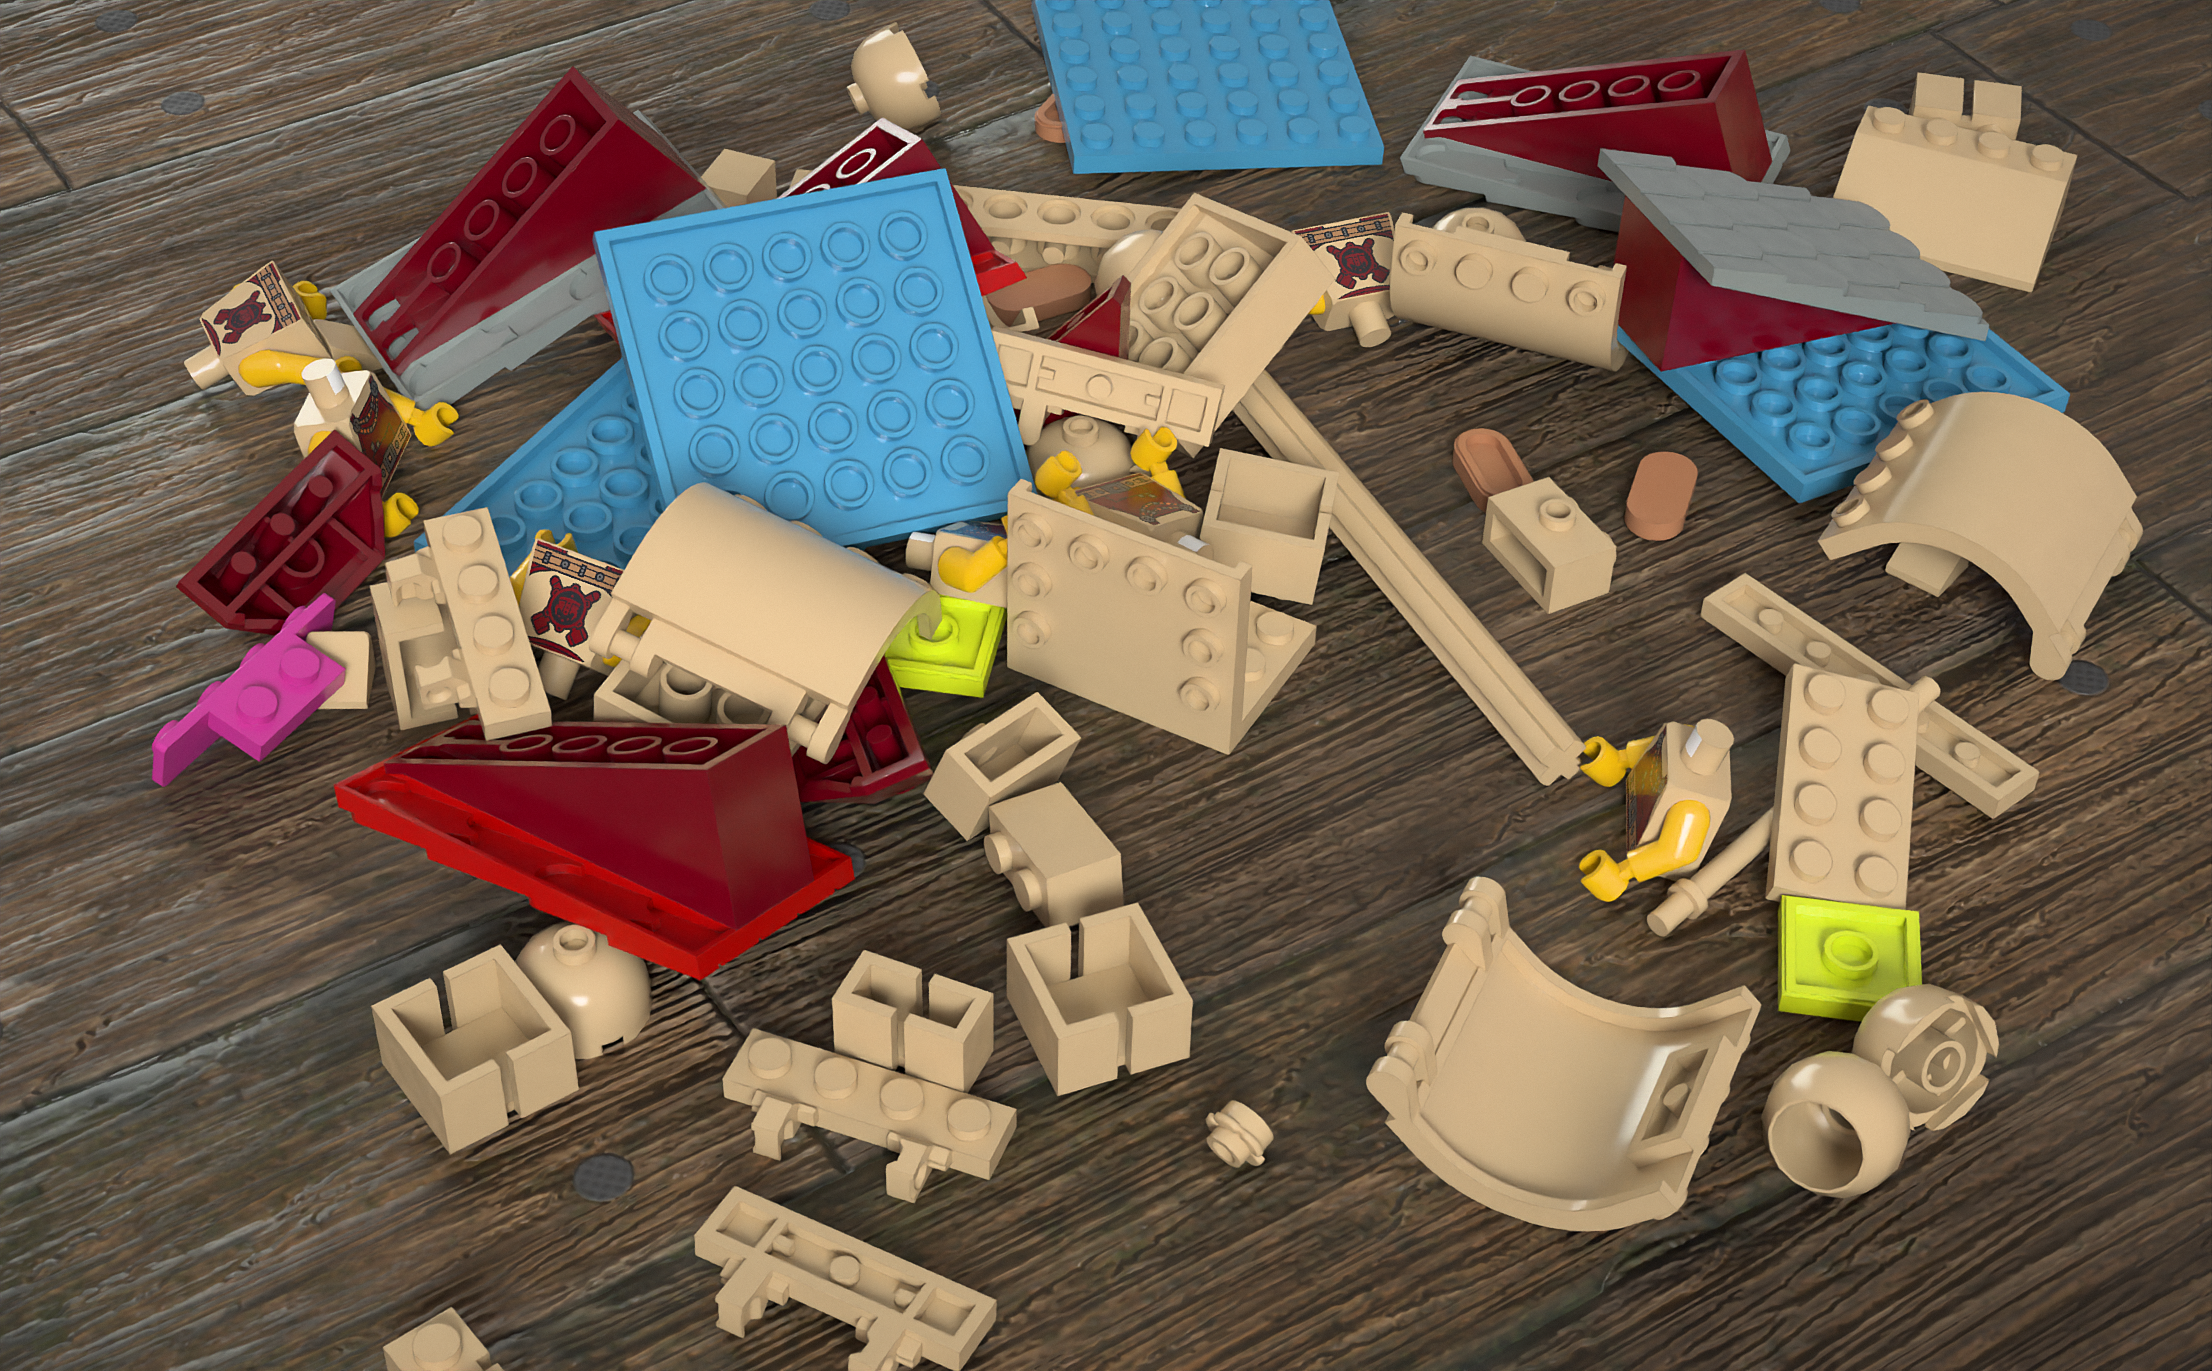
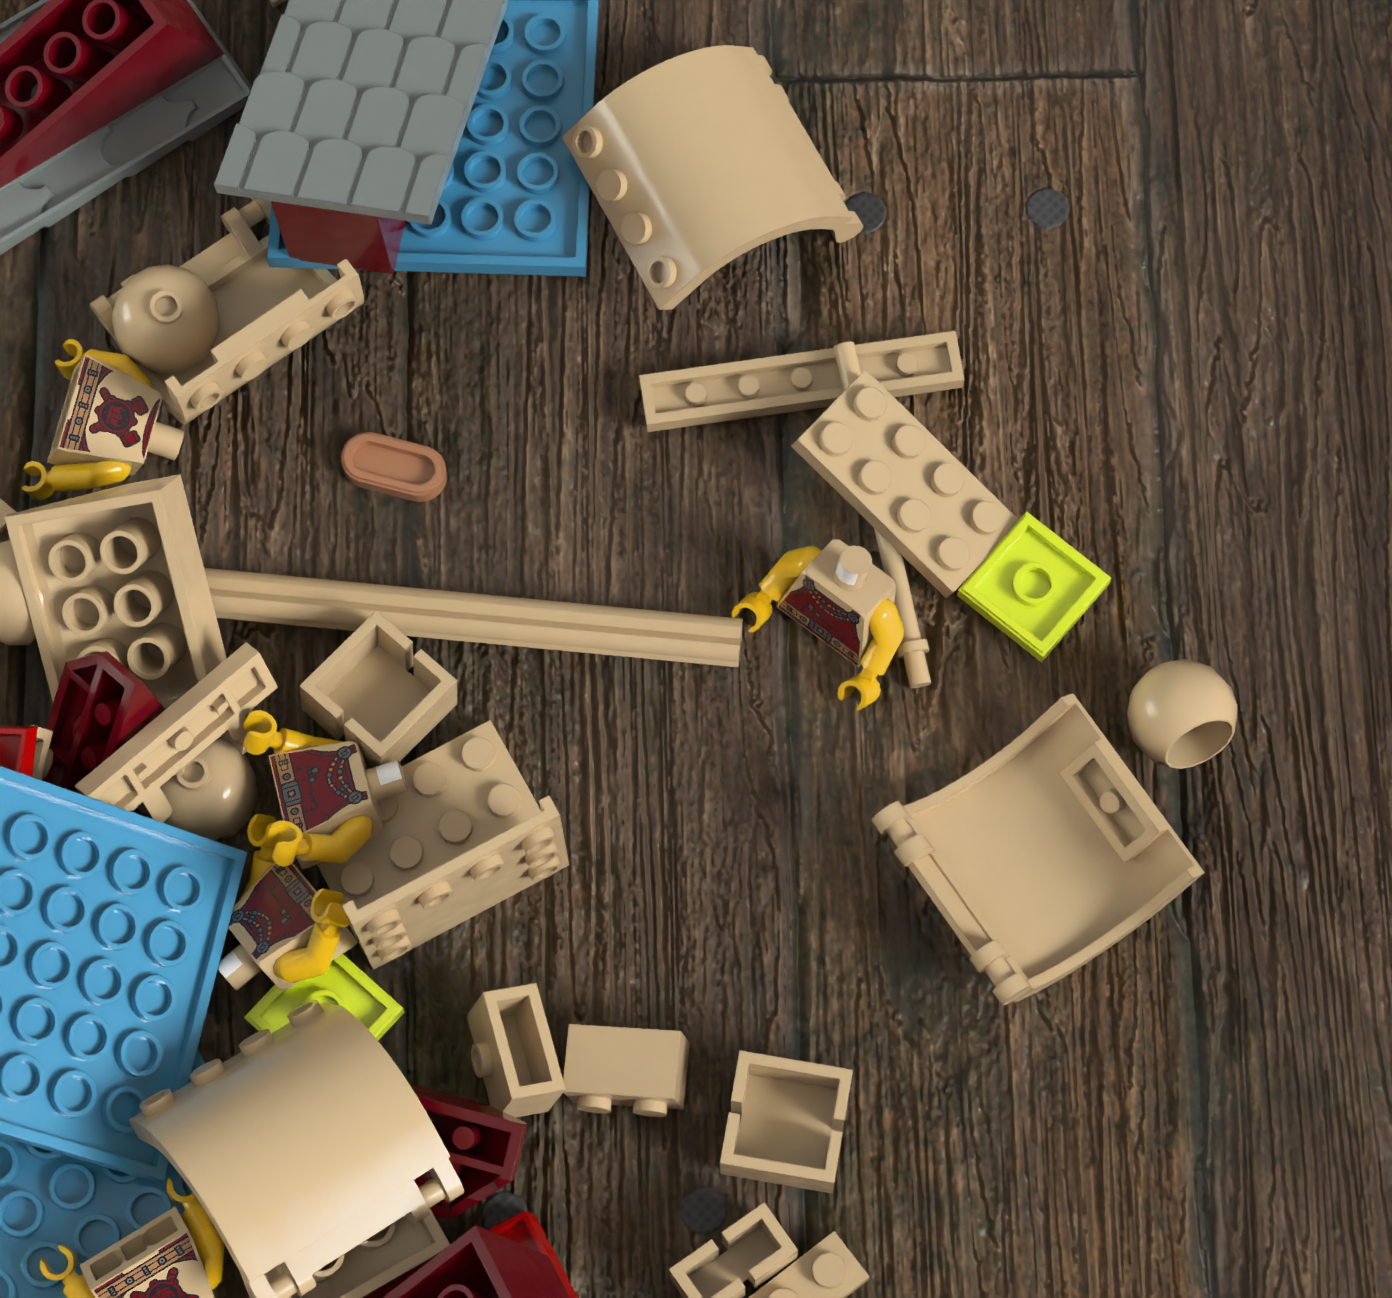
camera: 55 degrees left, 30 degrees up
tan plate [1206,1100,1274,1168] -> none
tan brick [1482,477,1617,614] -> none
nougat tile [1624,452,1698,541] -> none
tan cylinder [1852,984,1999,1131] -> none

